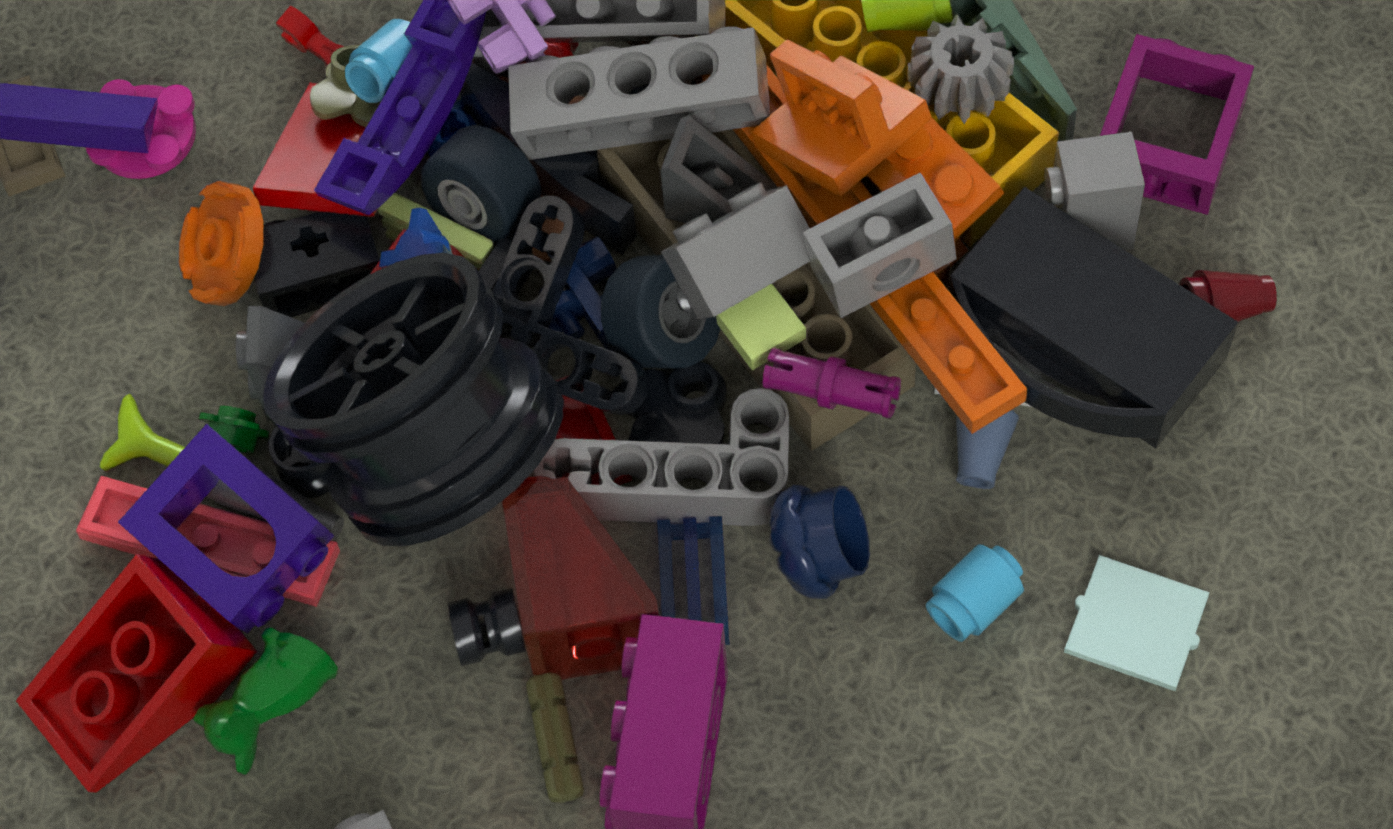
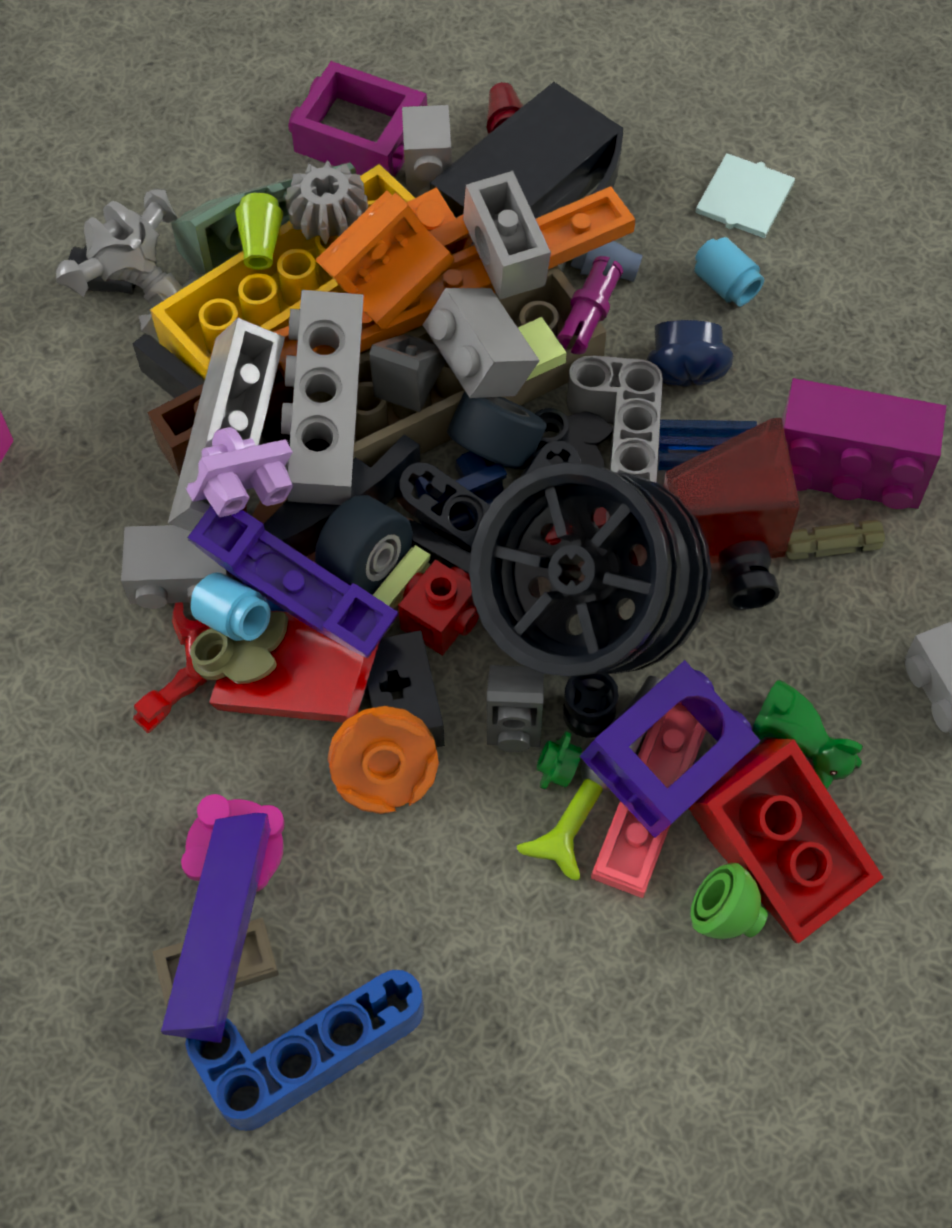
camera: 90 degrees left, 0 degrees up
blue piece [379,207,452,268] -> none
none -> bright green brick [691,862,768,939]

